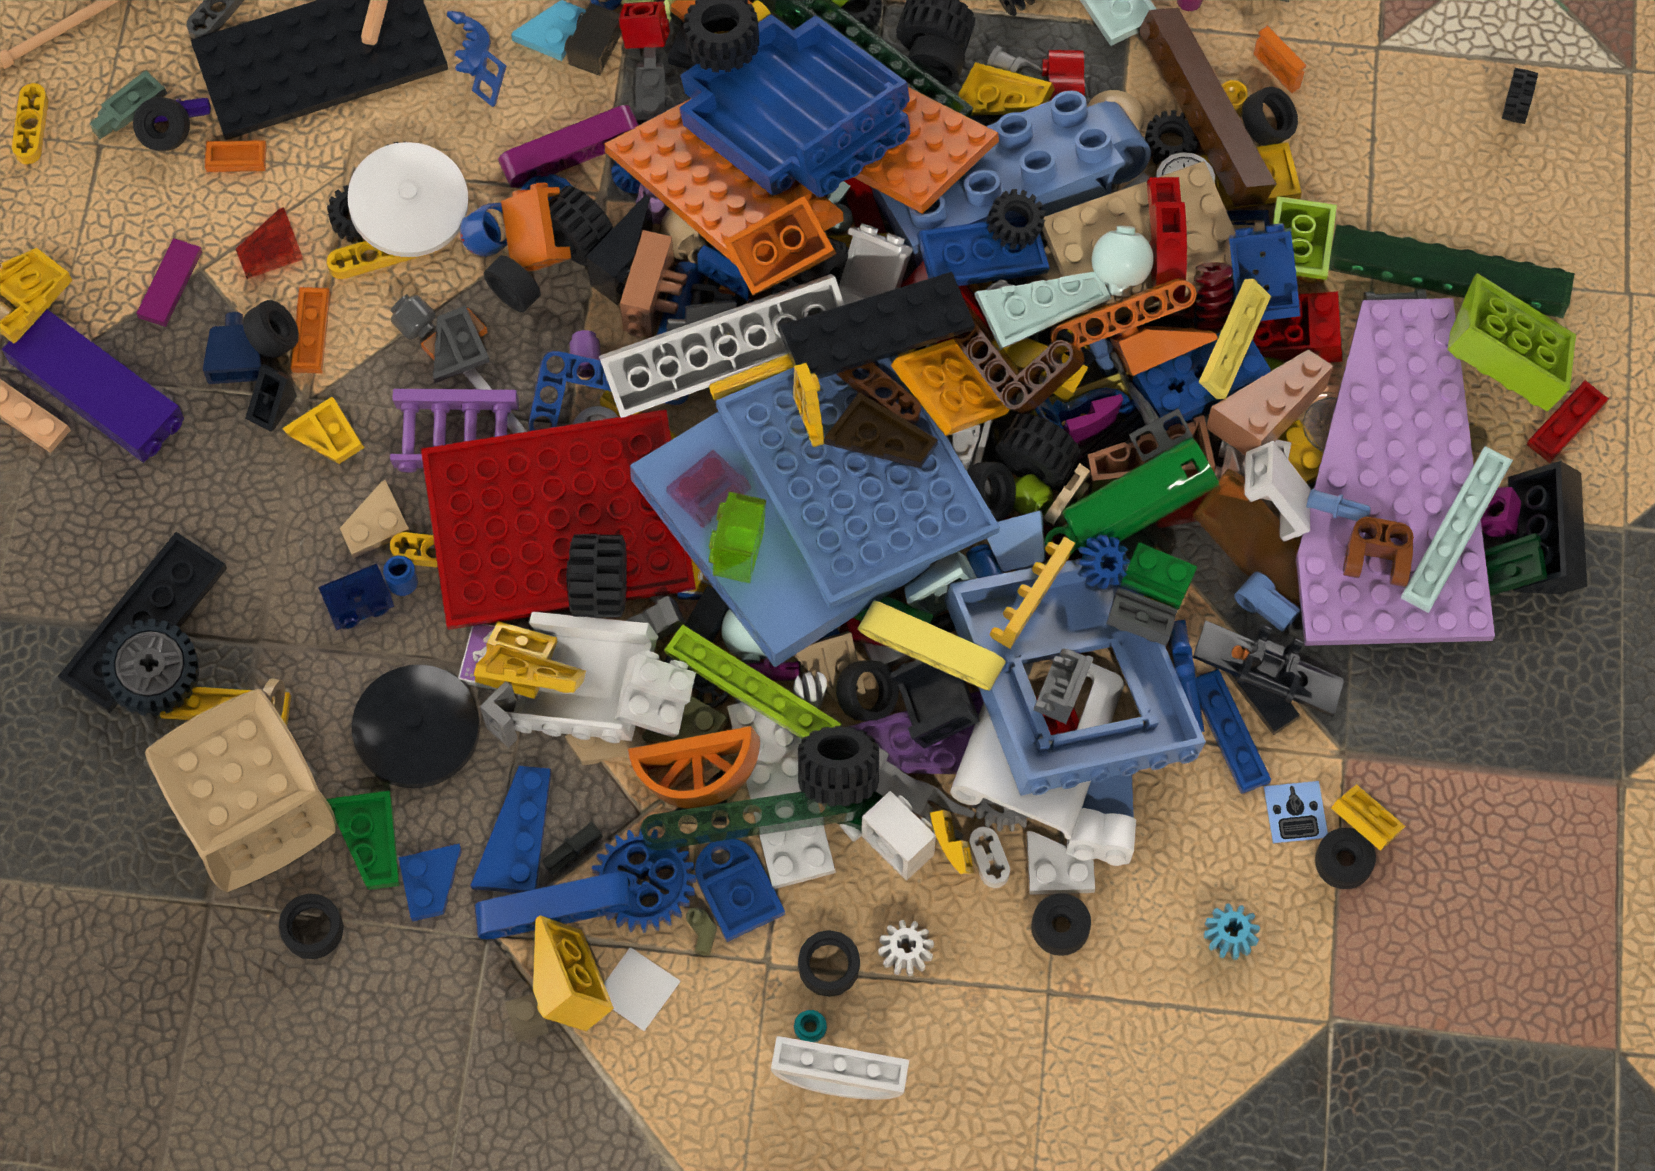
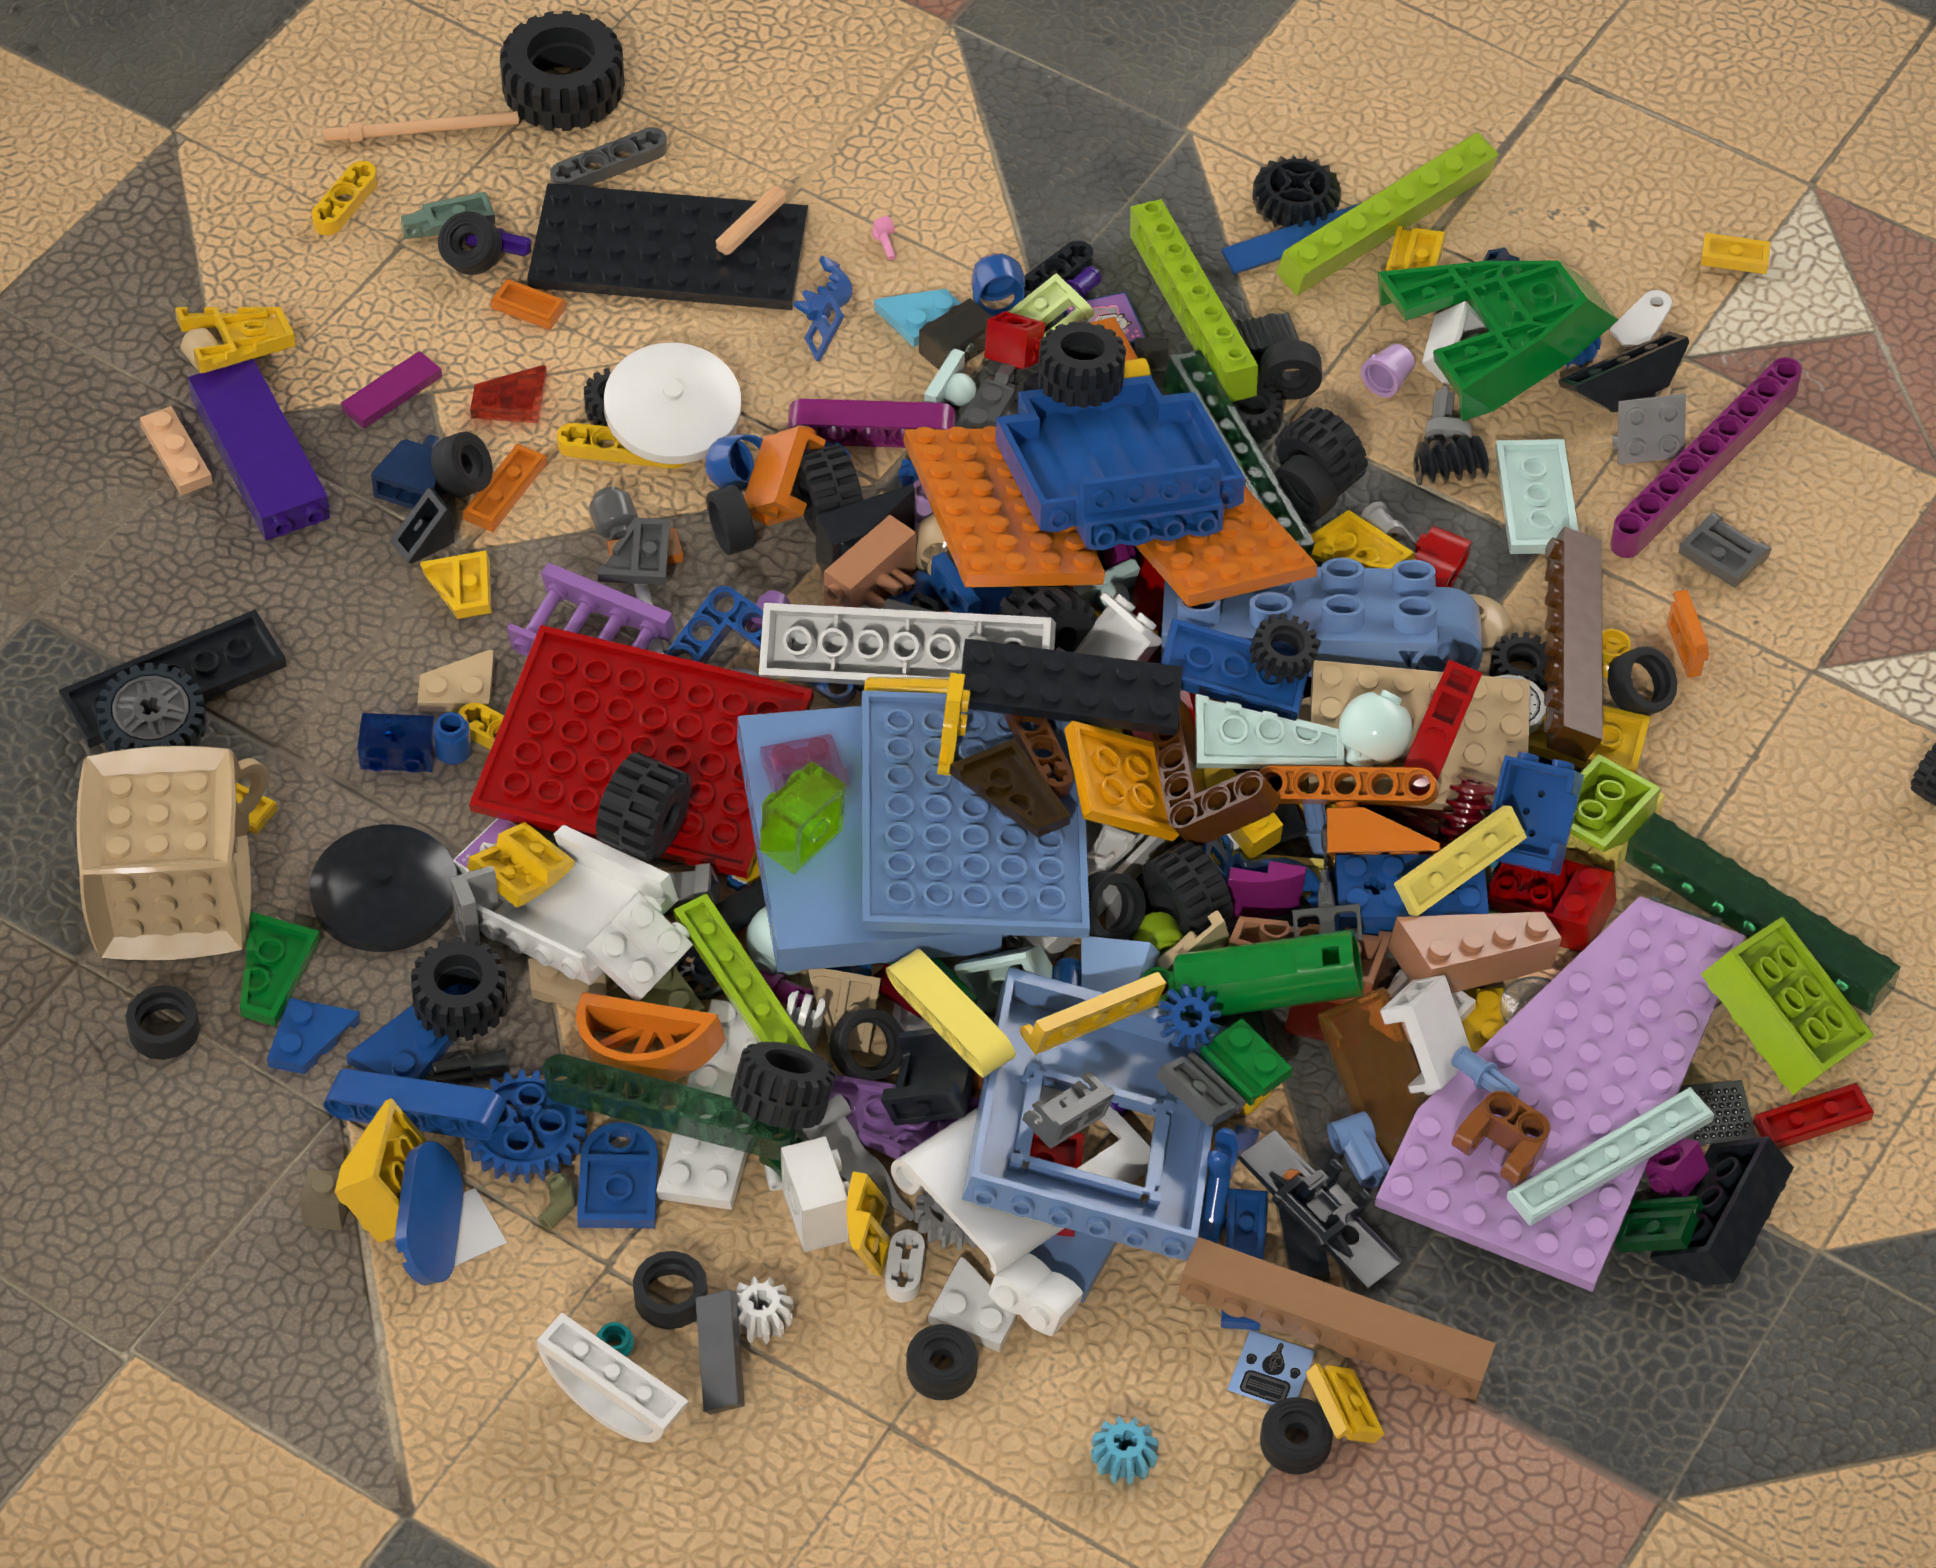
camera: 25 degrees right, 15 degrees down
yellow wing [473,644,586,693] -> none
orange slope [723,195,836,295] -> none
none -> blue tile [395,1141,463,1286]
none -> black tyre [411,938,508,1042]
none -> tile [695,1289,745,1415]
none -> light aqua tile [924,348,976,406]
none -> medium nougat brick [1178,1237,1496,1401]
none -> dark grey sticker [1678,1080,1757,1145]

